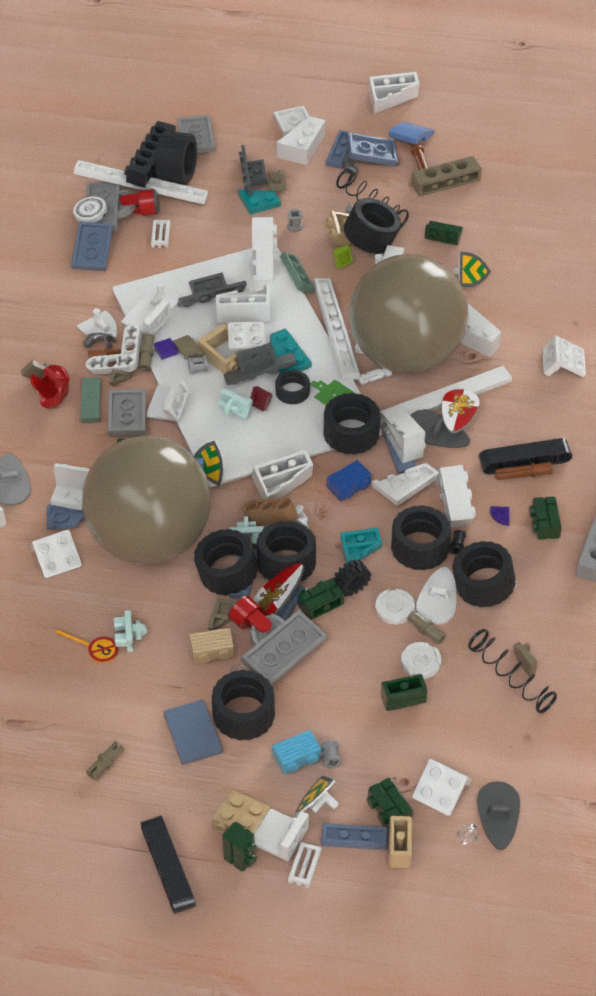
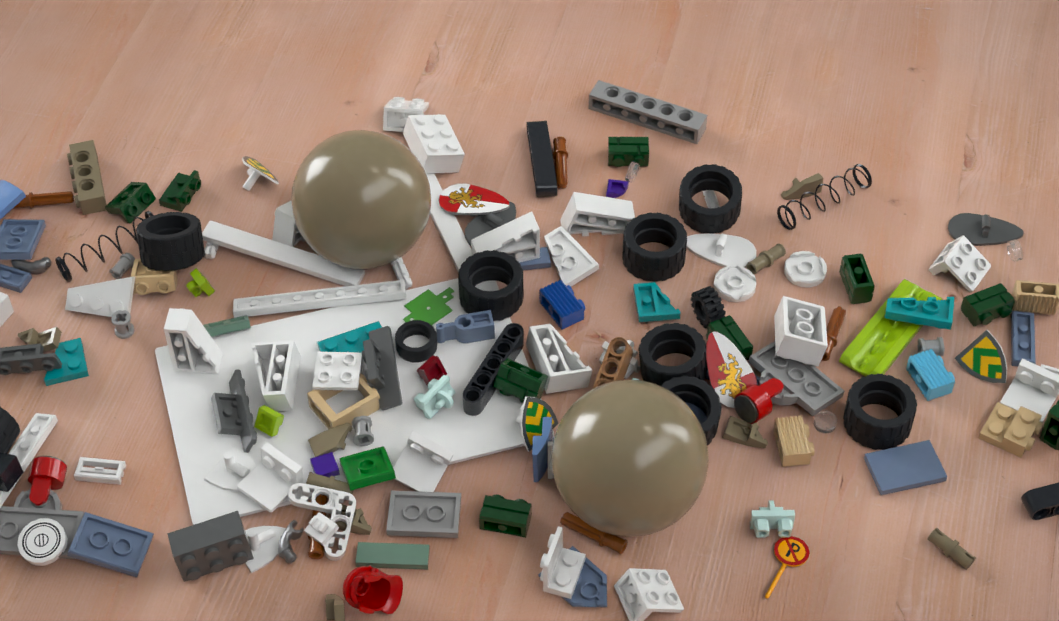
camera: 85 degrees left, 0 degrees up
none -> white wing [65,277,135,317]
none -> dark green bracket [105,182,156,224]
none -> dark grey brick [167,511,254,582]
none -> lime tile [254,405,284,437]
none -> white tile [304,512,339,546]
none -> green tile [339,446,396,491]
none -> white brick [403,114,465,174]
none -> sand blue piece [436,310,495,343]
none -> black beam [463,323,524,416]
none -> dark green brick [494,358,548,403]
none -> clear tile [625,161,640,183]
none -> white brick [774,296,828,366]
none -> dark orange axle [822,306,846,361]
none -> lime plate [839,279,943,377]
none -> teal wing [885,296,955,330]

